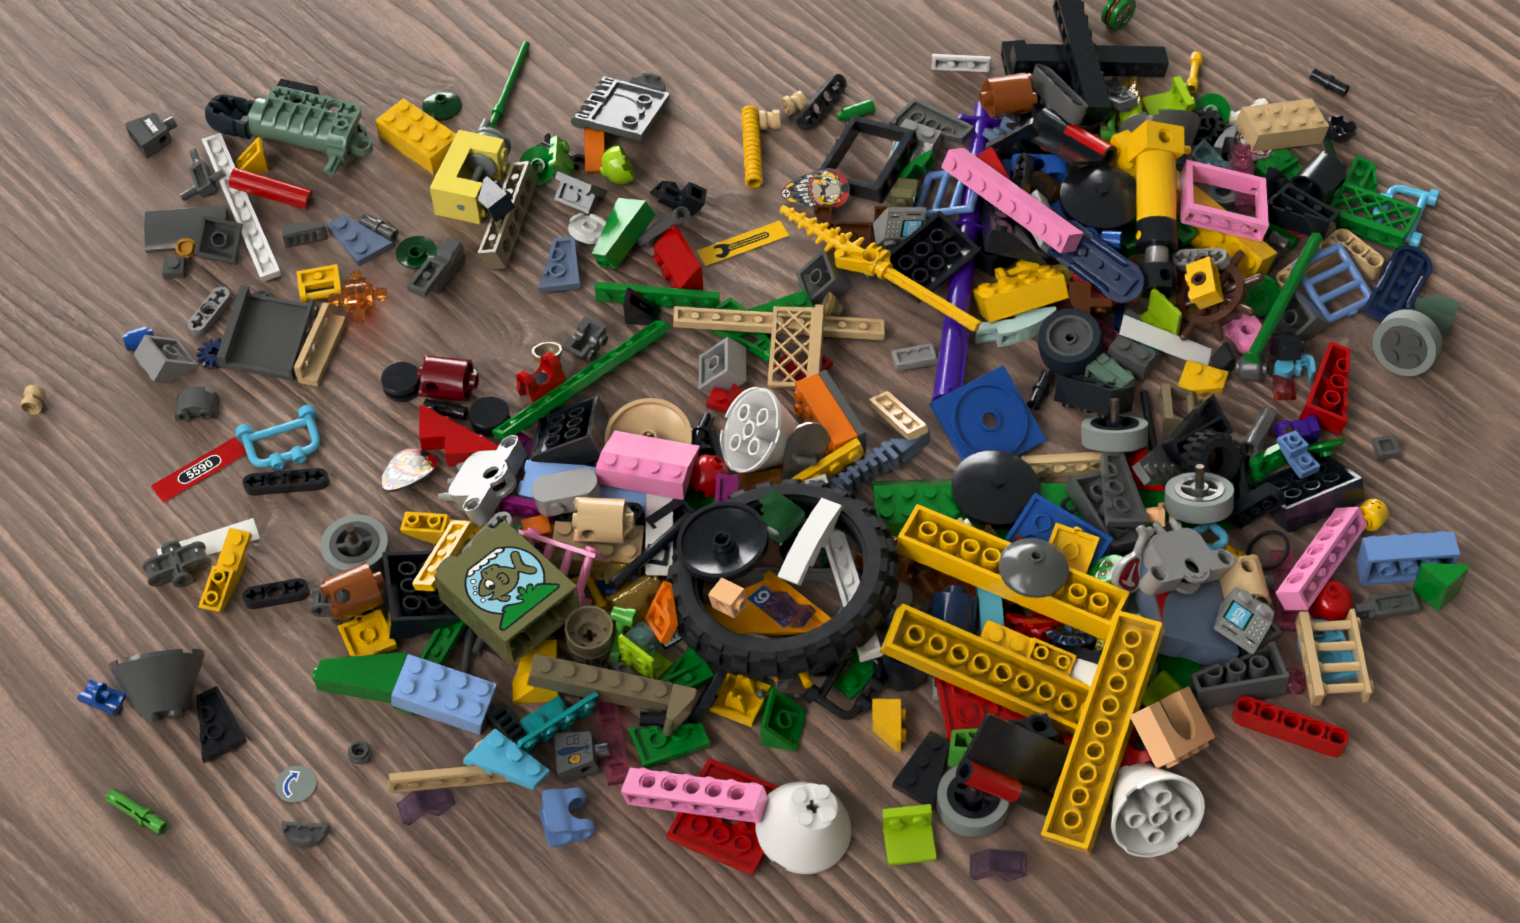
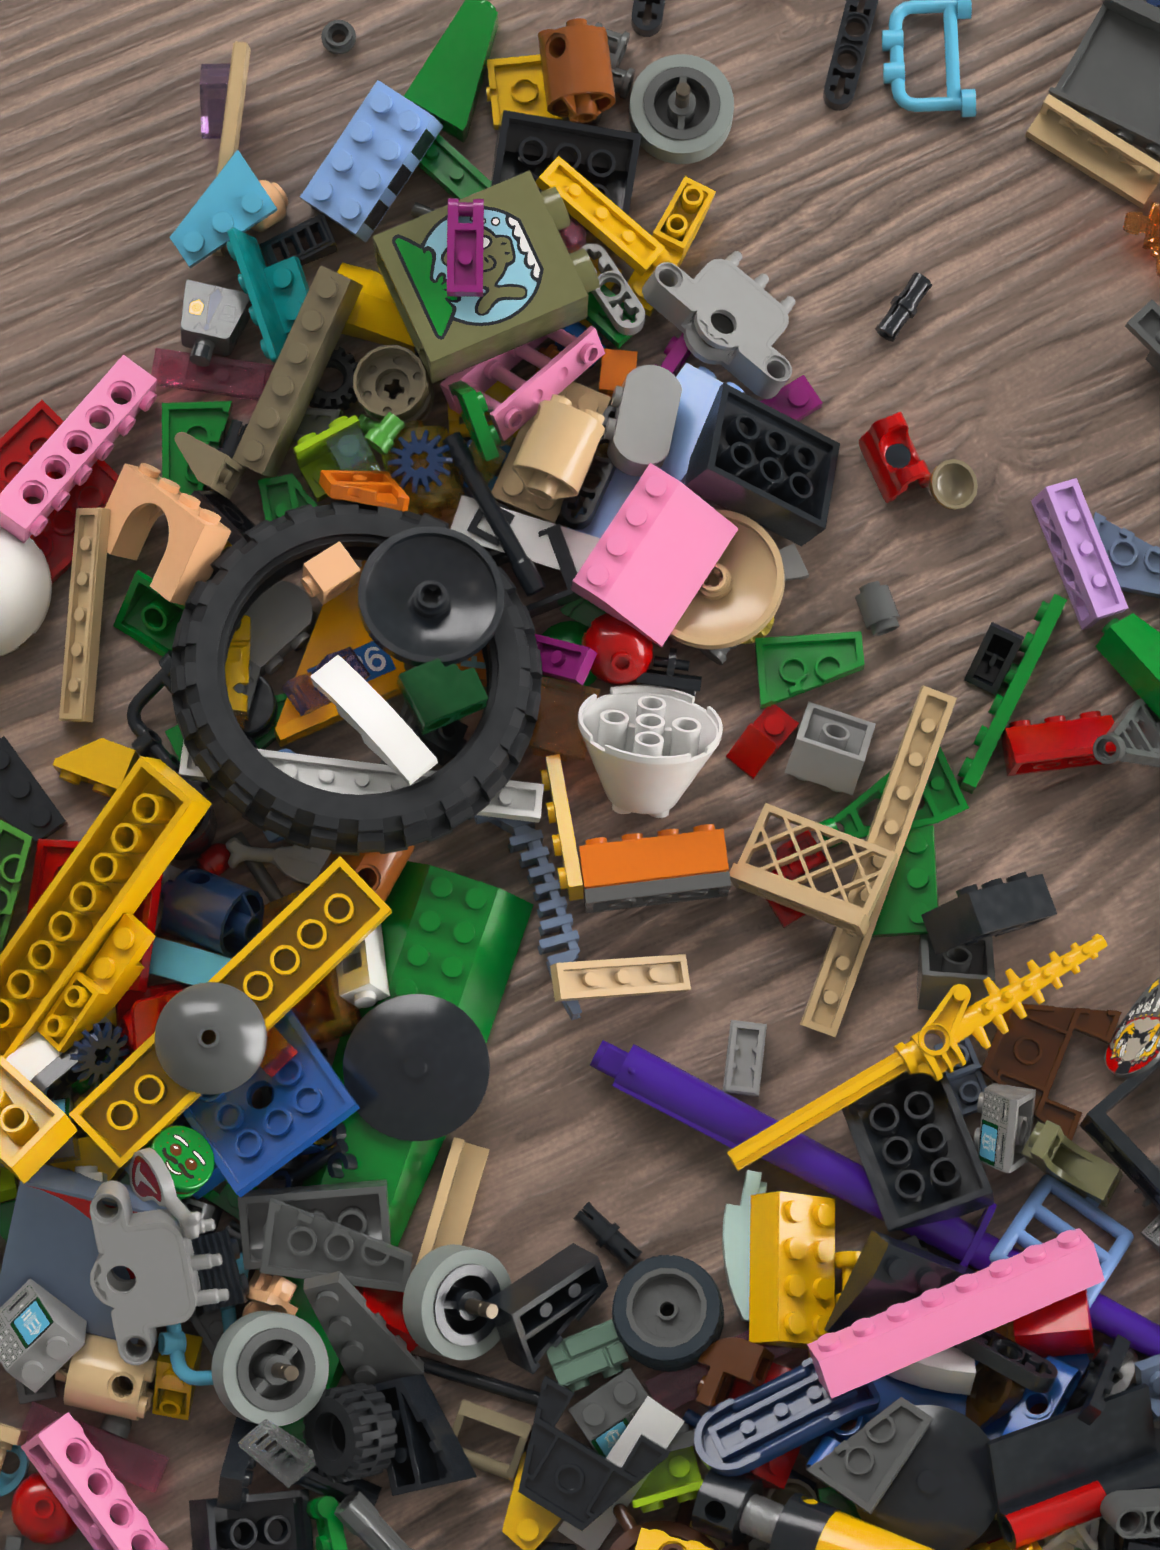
camera: 105 degrees right, 25 degrees up
black head [381,361,421,402] -> none
shield [381,449,437,493] -> none
dark red cylinder [417,355,479,401] -> none
red slope [419,405,500,467] -> none
black head [469,396,510,437] -> none
green plate [492,320,670,440] -> none
medium blue piece [539,787,595,847] -> none
dark grey cylinder [561,316,608,362] -> none
black axle [692,413,714,446] -> none
yellow sticker [696,220,789,266] -> none
flat silver shield [783,422,829,479] -> none
dark tan piece [821,292,843,317] -> none
green slope [899,150,937,179] -> none
blue piece [929,365,1046,462] -> none
yellow plate [1049,523,1100,574] -> none
black piece [1246,530,1290,571] -> none
none -> tan tile [59,508,111,722]
none -> light nougat arch [105,463,231,605]
none -> clear slope [238,1419,316,1488]
none -> dark blue gear [388,430,453,494]
none -> magenta plate [447,198,484,297]
none -> green wing [448,380,501,461]
none -> black wing [518,1375,671,1531]
none -> green wing [754,631,865,710]
none -> dark grey wing [806,1397,934,1515]
none -> dark grey brick [855,581,900,636]
none -> black wedge [921,872,1057,955]
none -> lavender fence [1031,478,1128,630]

